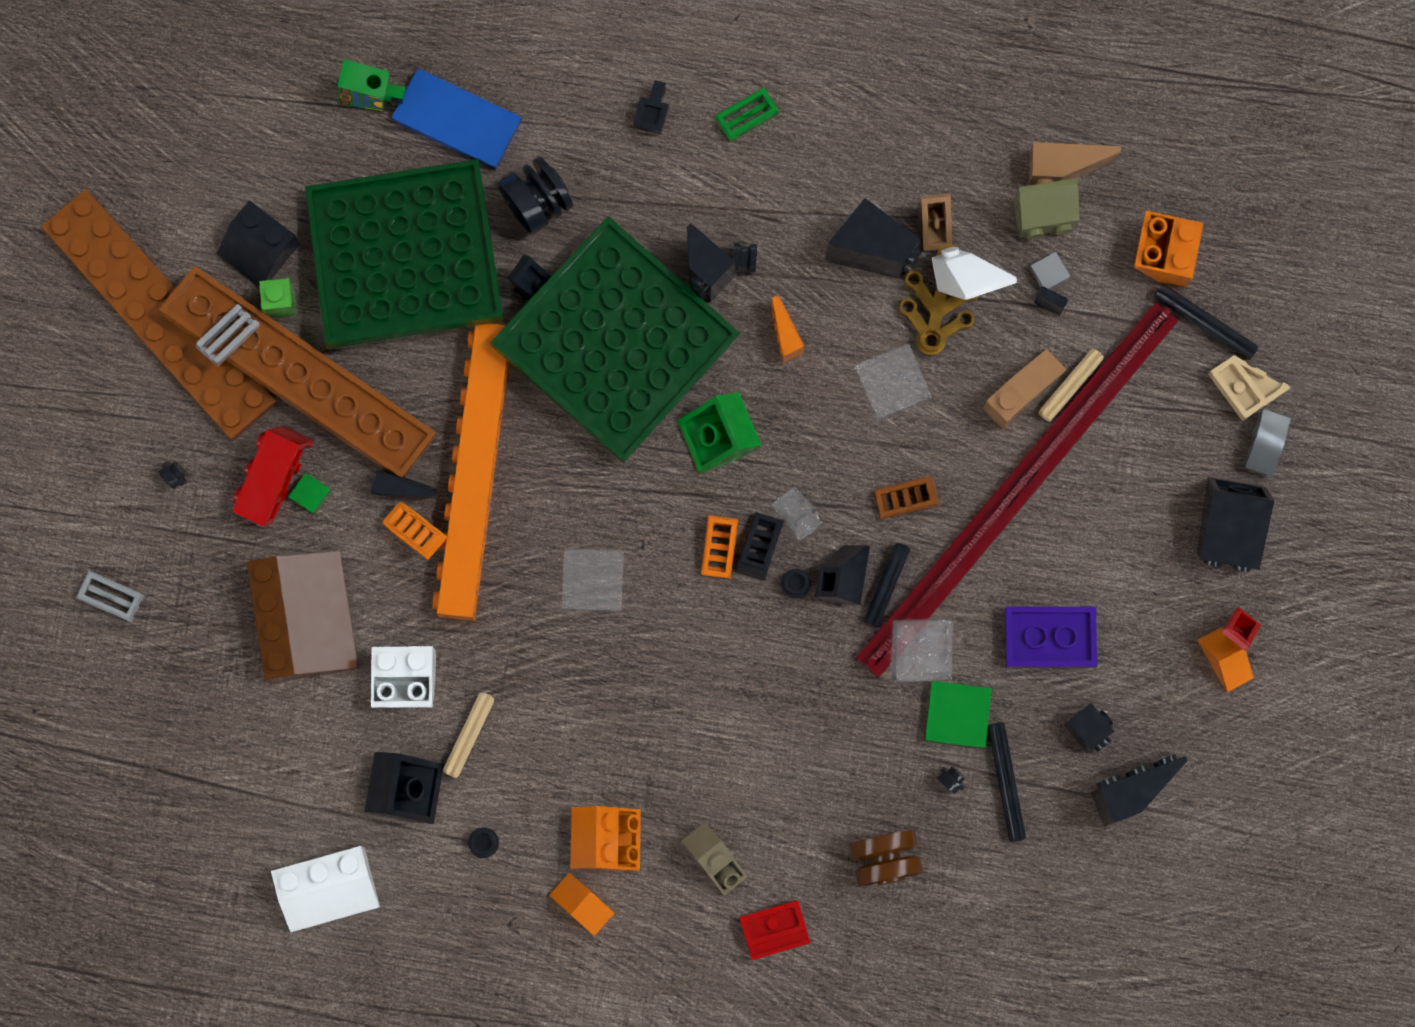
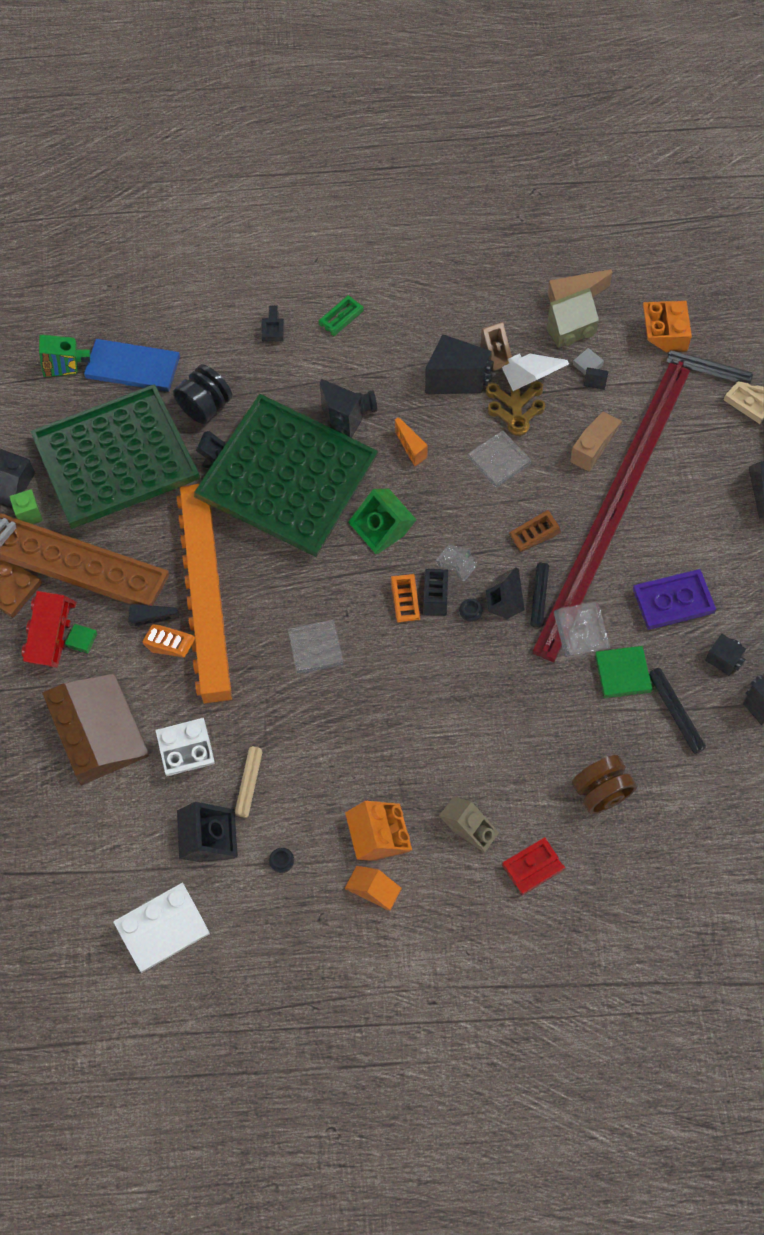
camera: 10 degrees left, 15 degrees down
black plate [937,766,966,794] -> none
tan axle [1039,349,1104,422] -> none

